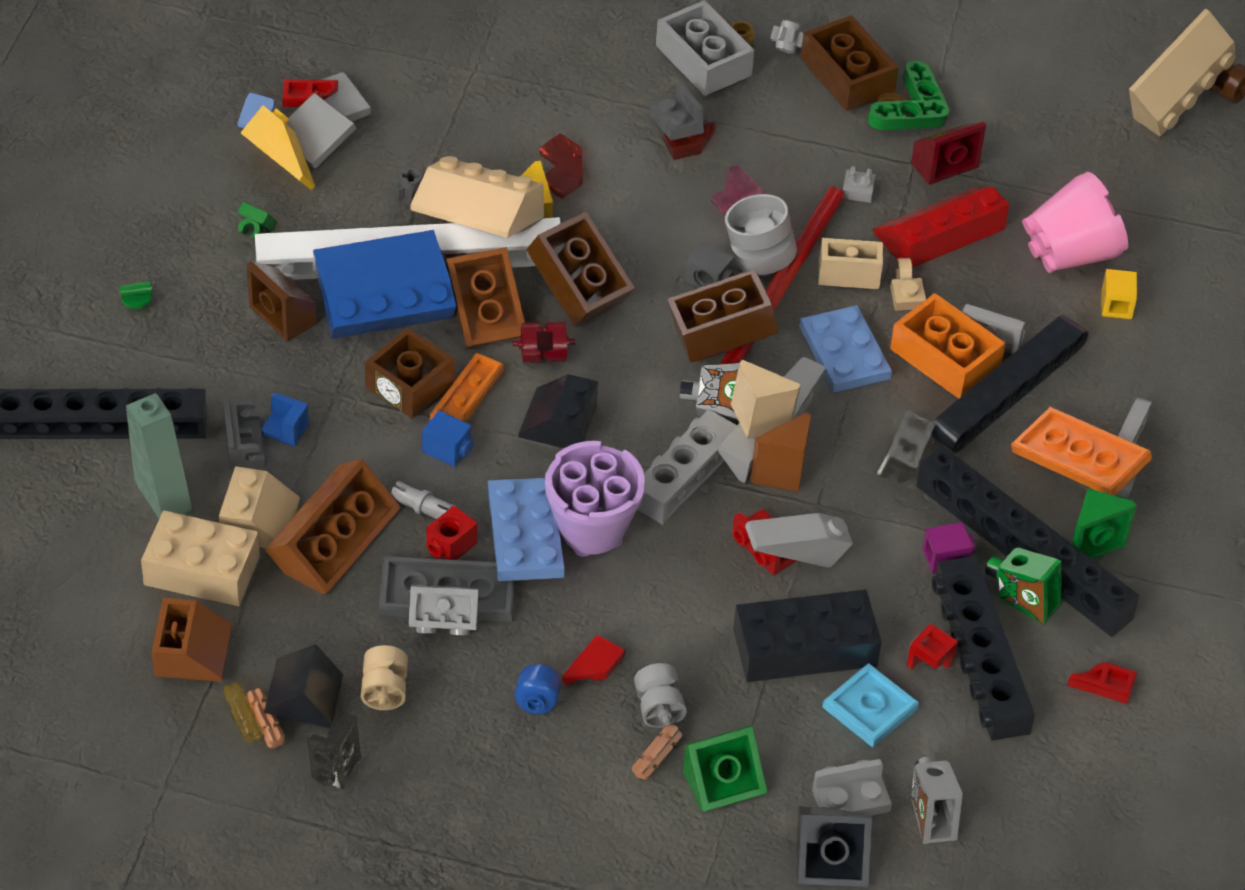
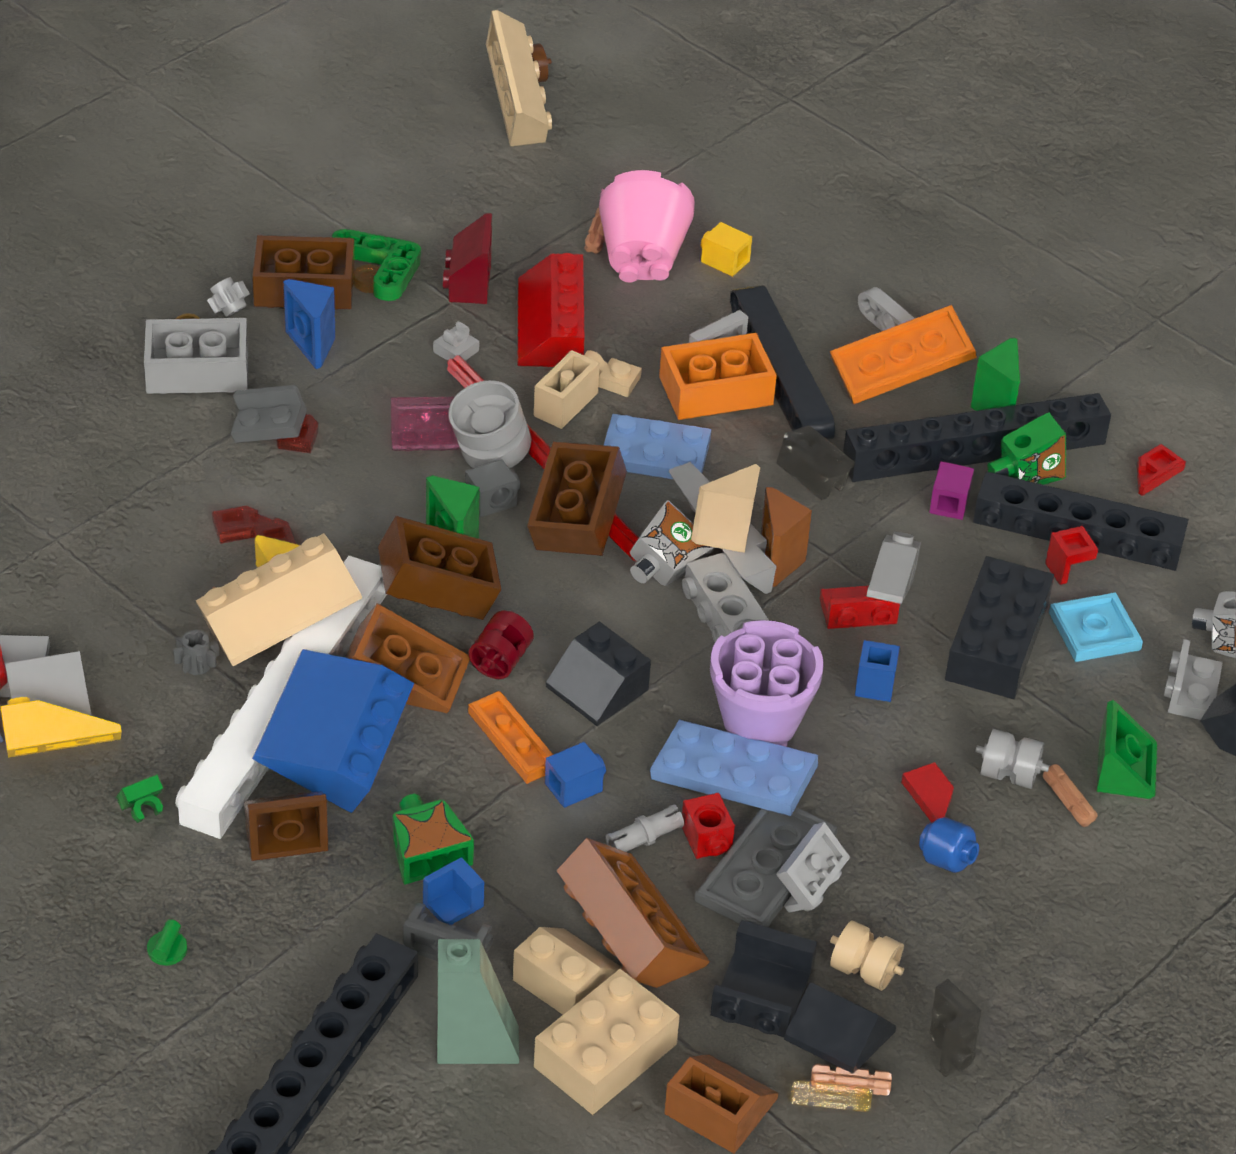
camera: 60 degrees left, 5 degrees down
reddish brown brick [365,327,455,419] -> none
none -> blue slope [284,279,335,369]
none -> green torso [392,794,474,885]
none -> green slope [426,475,480,538]
none -> black panel [710,920,817,1038]
none -> blue brick [855,640,900,702]

